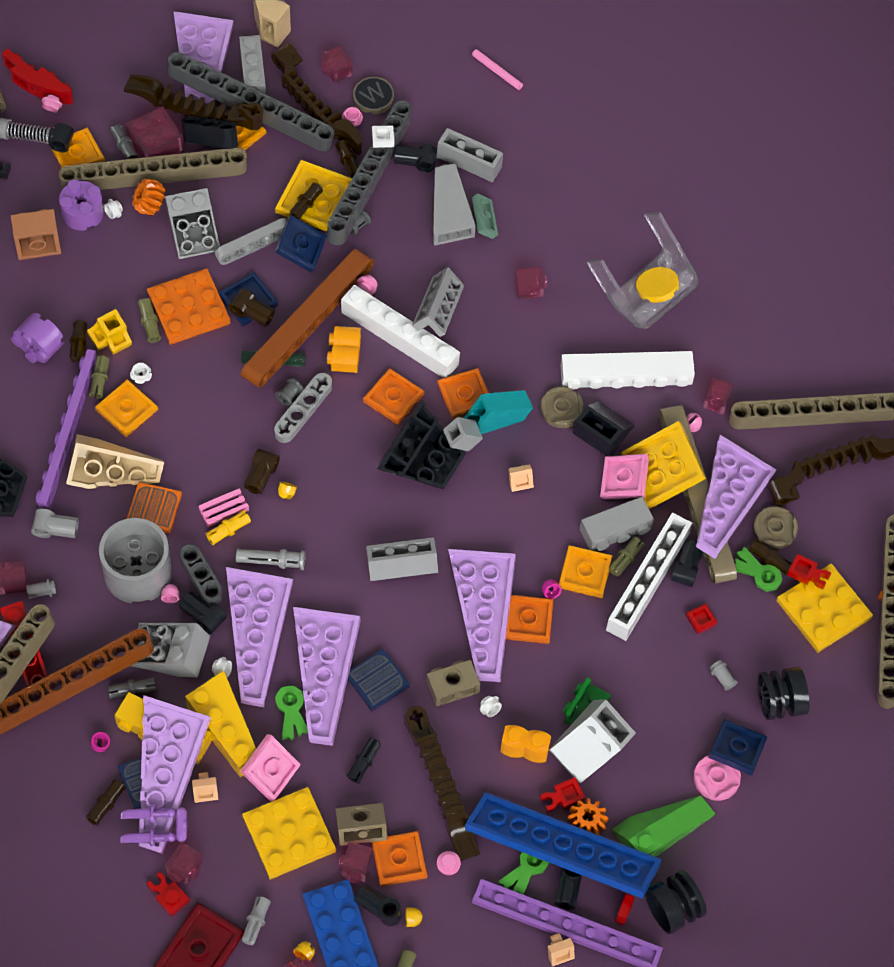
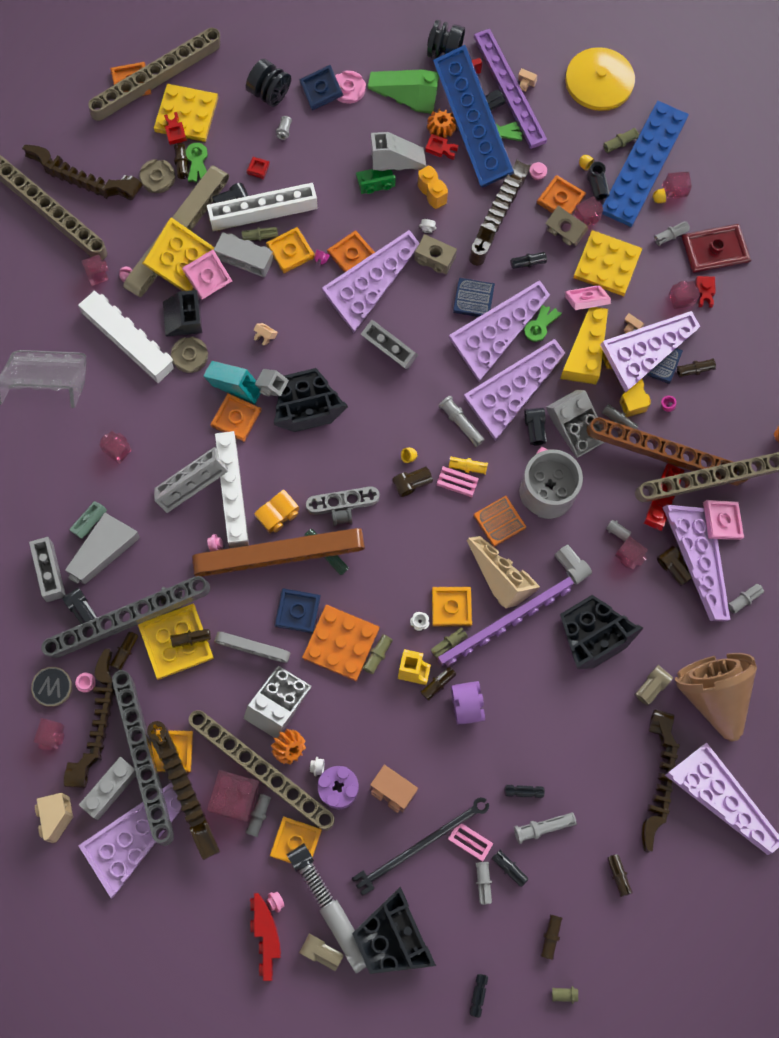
camera: 135 degrees left, 10 degrees up
medium lavender piece [120,804,188,846] -> none
dark grey beam [180,544,223,606] -> none
black beam [181,116,238,149] -> none
white plate [212,657,232,678] -> none
dark brown piece [228,289,275,327] -> none
dark blue tile [275,215,327,272] -> none
orange tile [363,368,425,425] -> none
white plate [372,126,394,148] -> none
yellow tile [636,267,679,303] -> none
lavender wing [696,435,776,559] -> none

